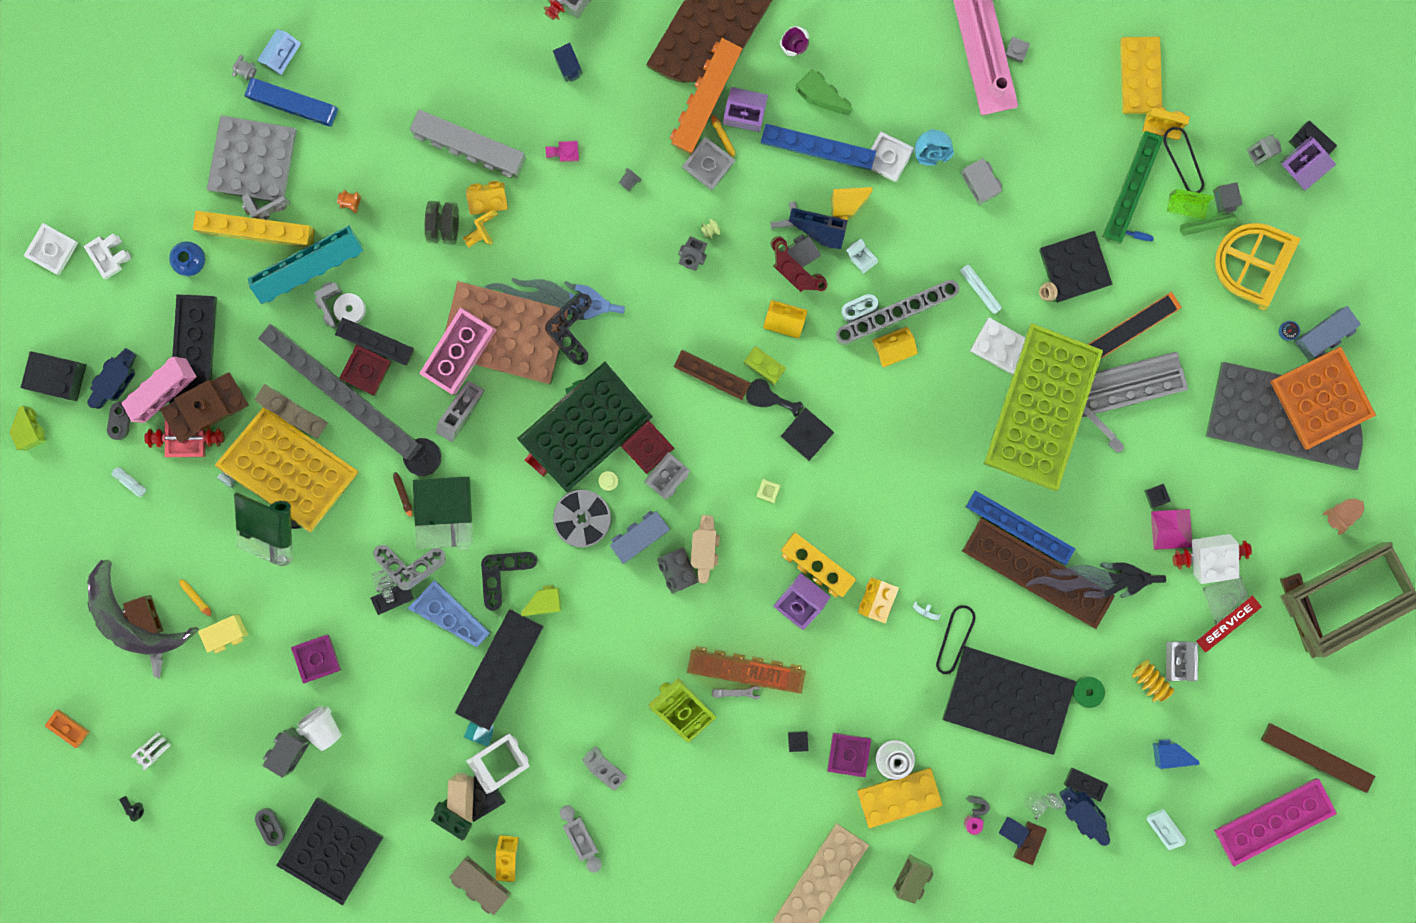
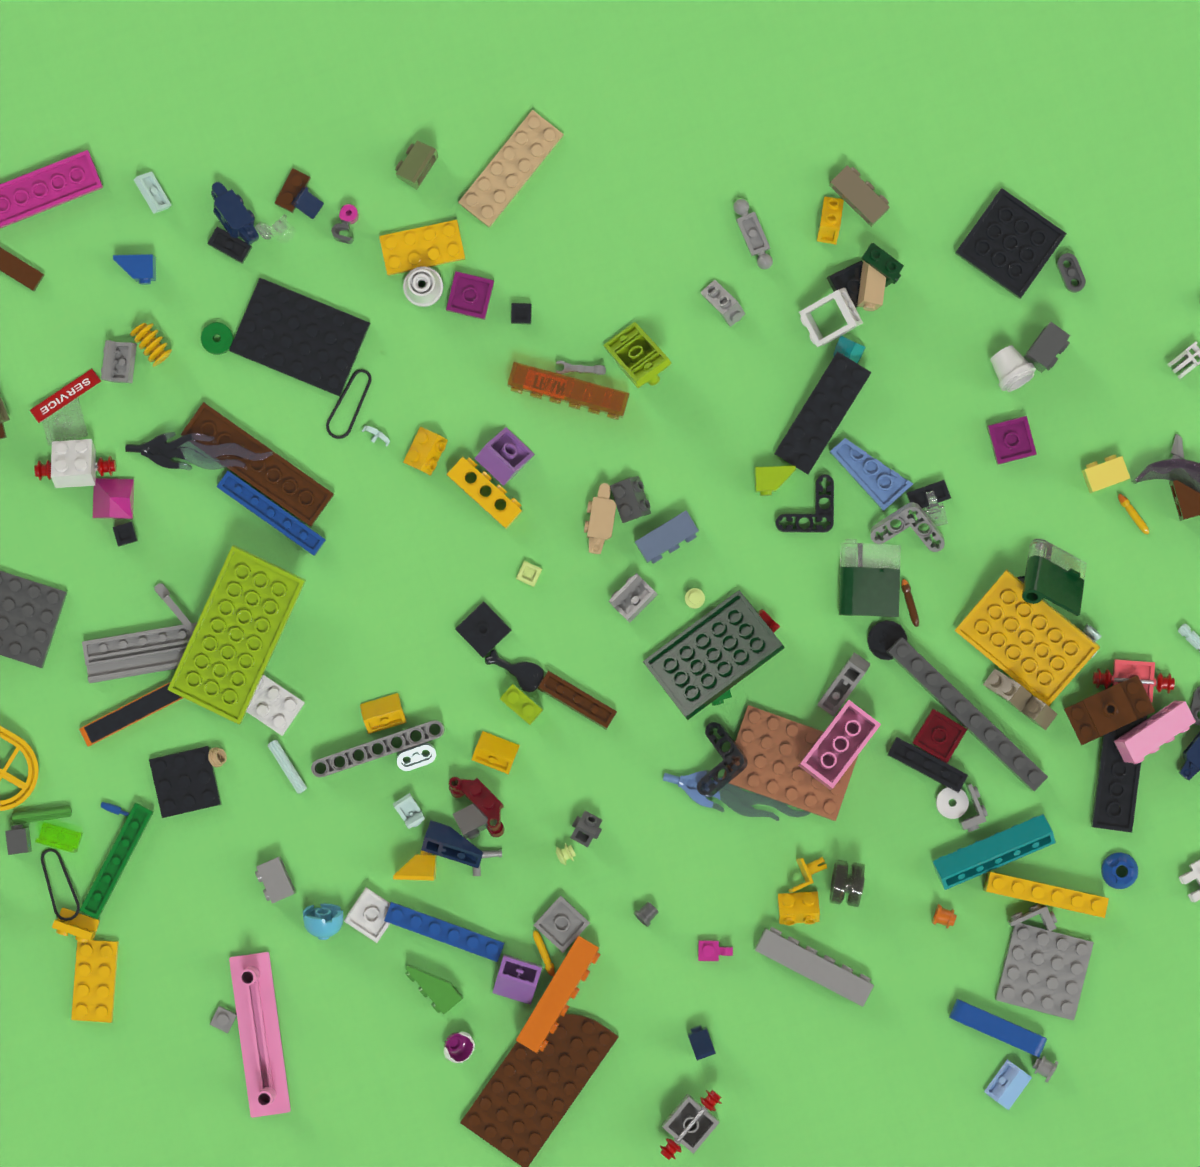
camera: 170 degrees left, 0 degrees up
light grey piece [553,490,611,547] -> none
dark red plate [621,420,675,474] -> none

